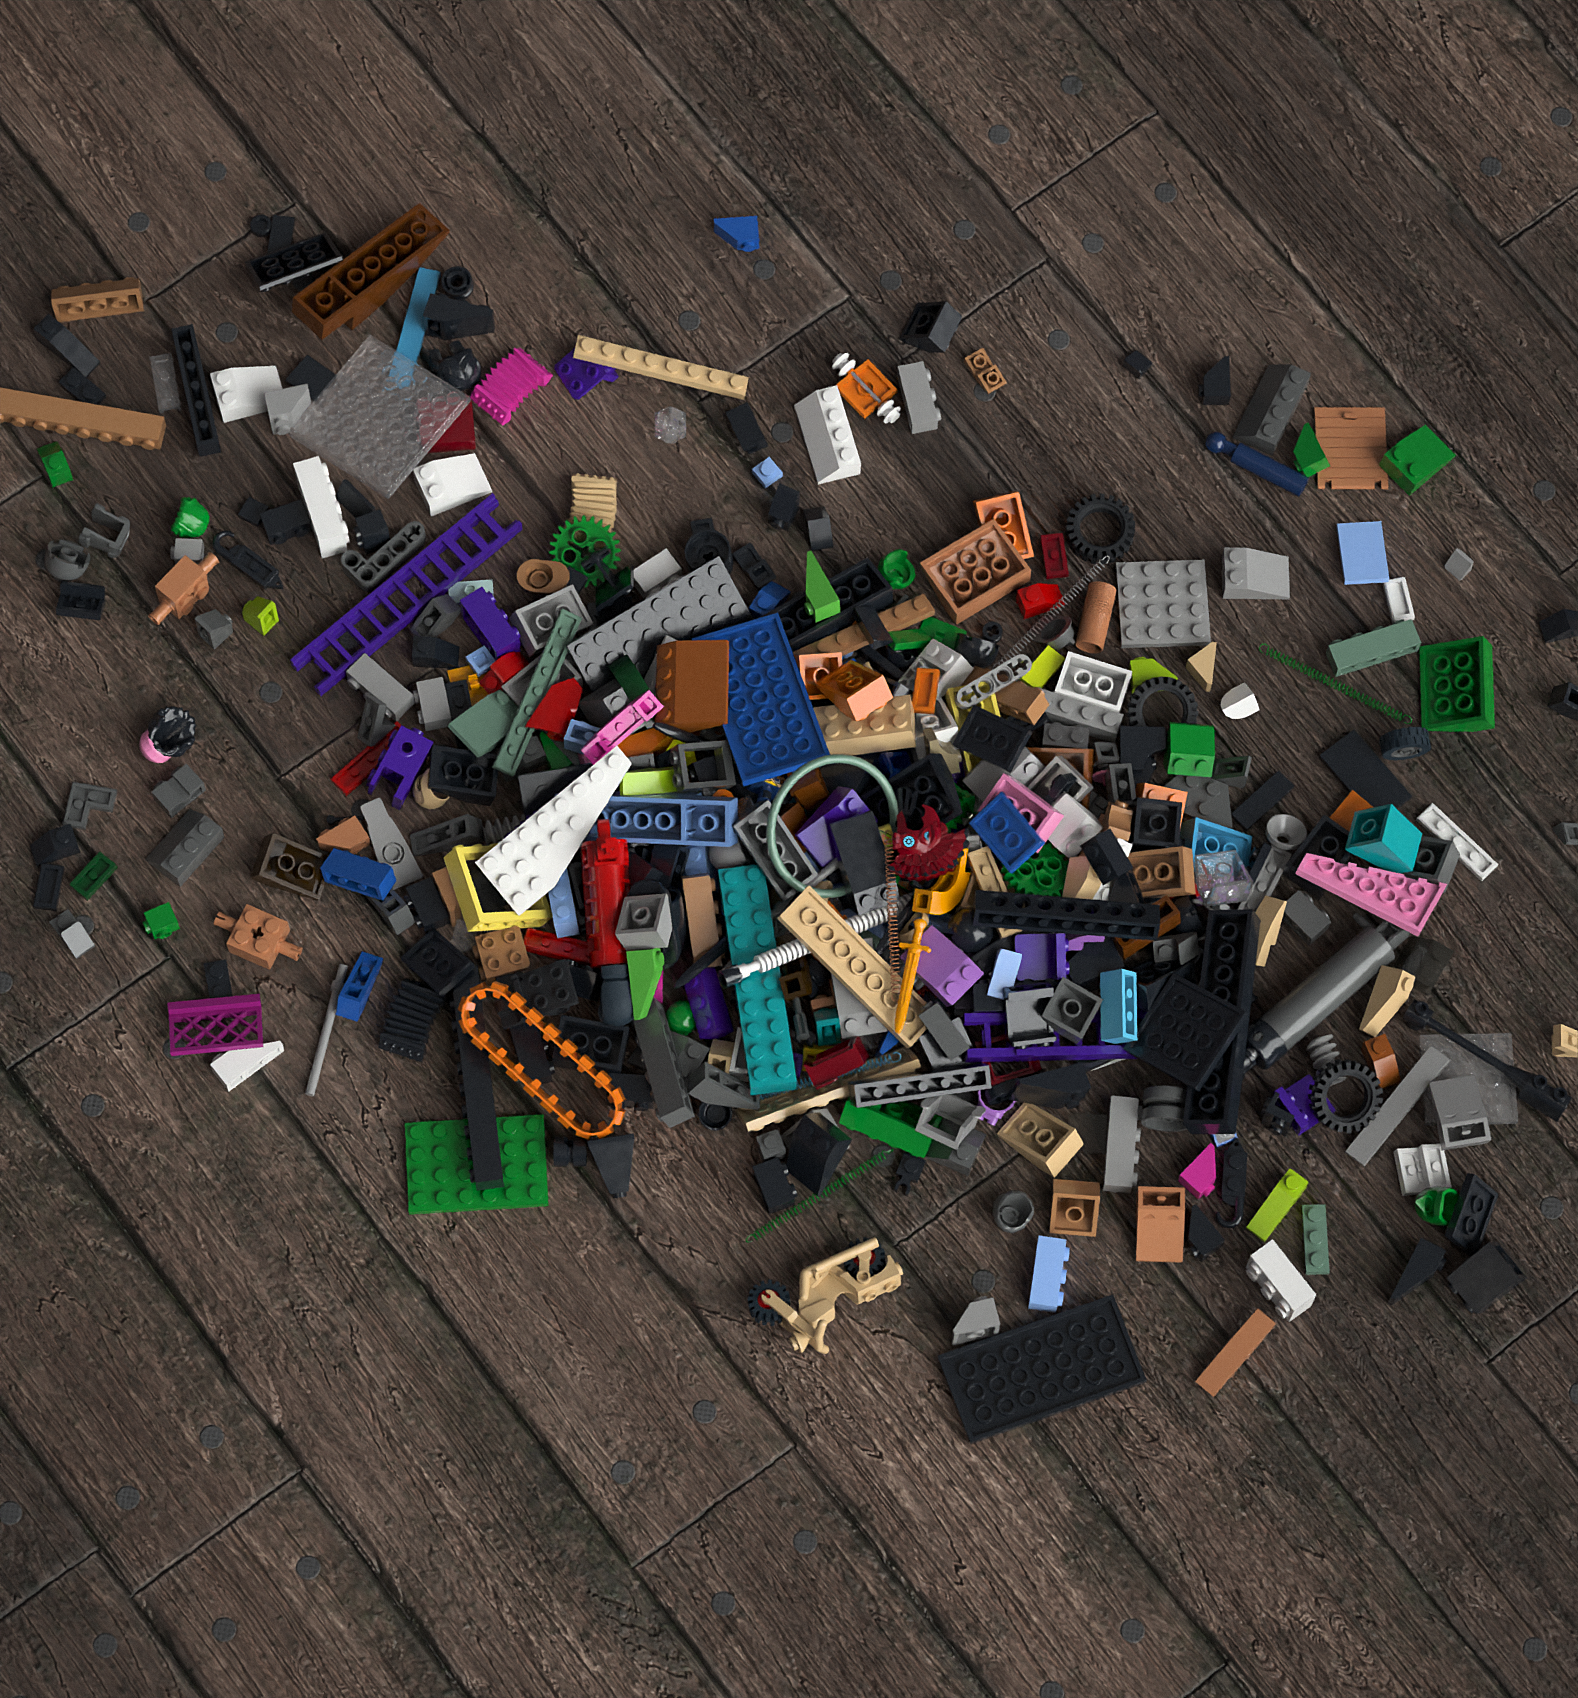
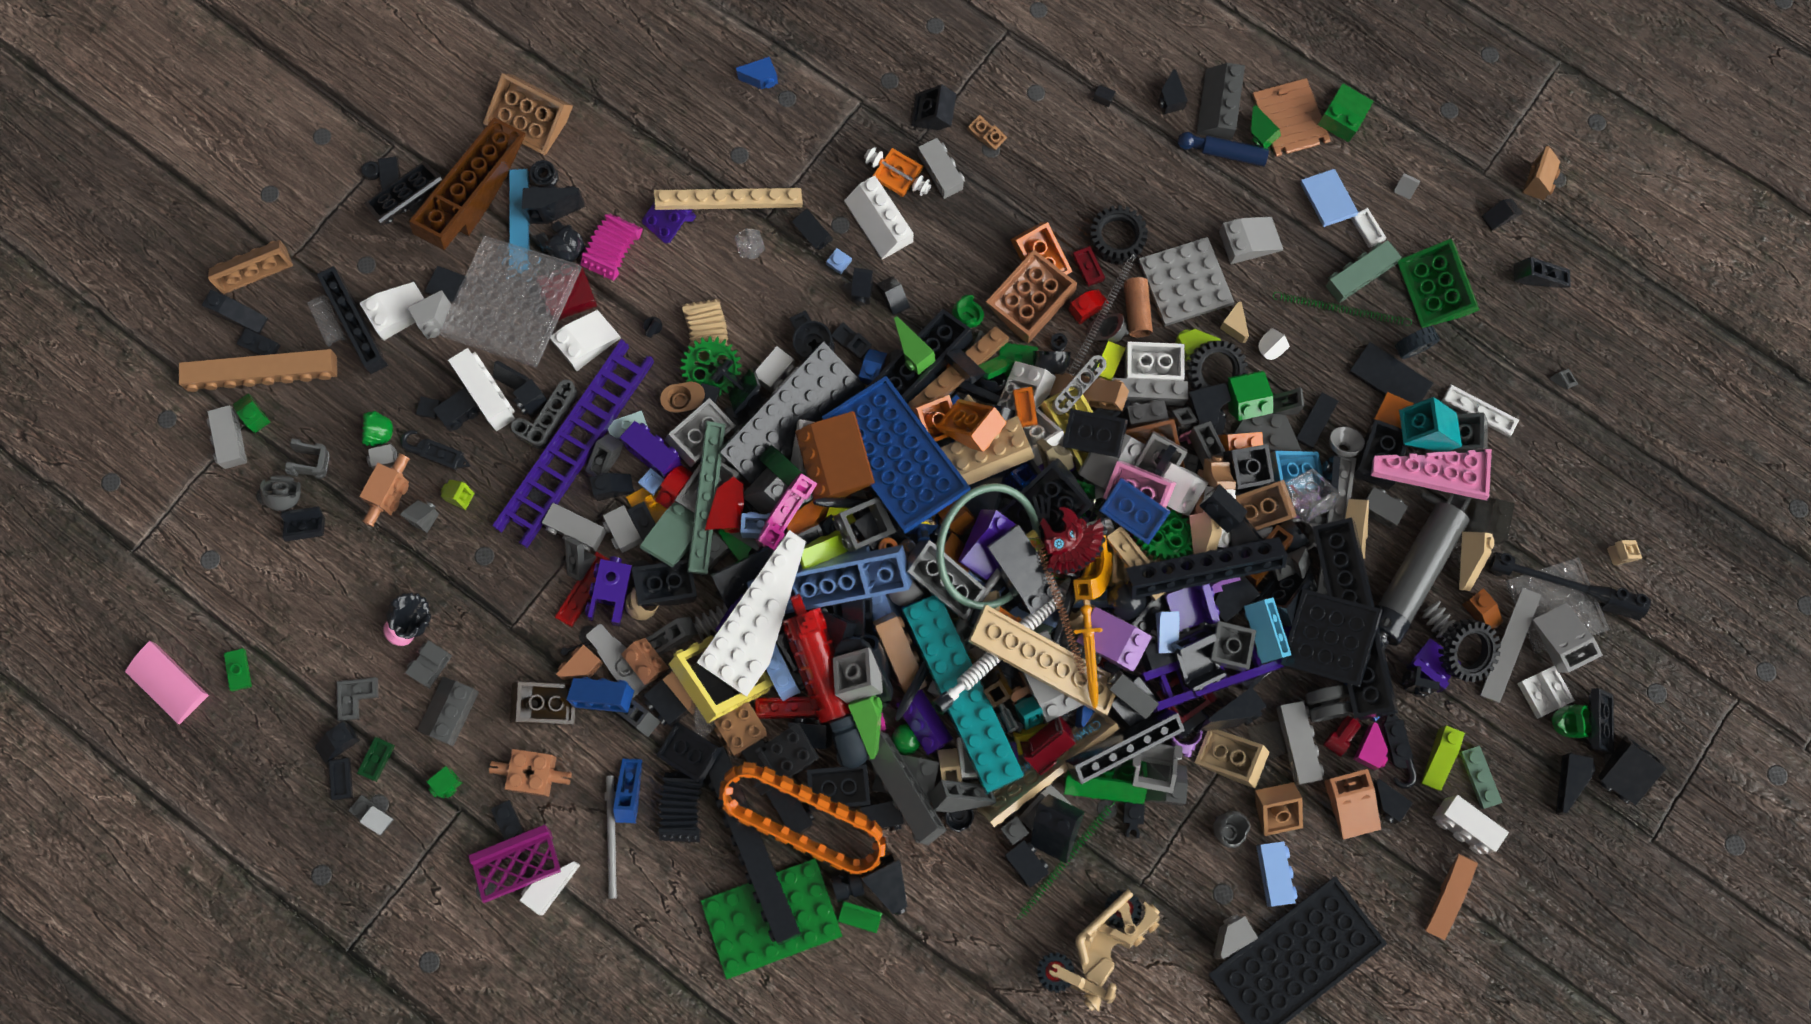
camera: 15 degrees left, 5 degrees up
none -> light grey brick [207,405,247,469]
none -> medium nougat slope [483,73,573,155]
none -> nougat brick [621,638,669,685]
none -> black plate [643,316,662,338]
none -> green panel [838,901,882,933]
none -> dark red piece [1323,715,1362,757]

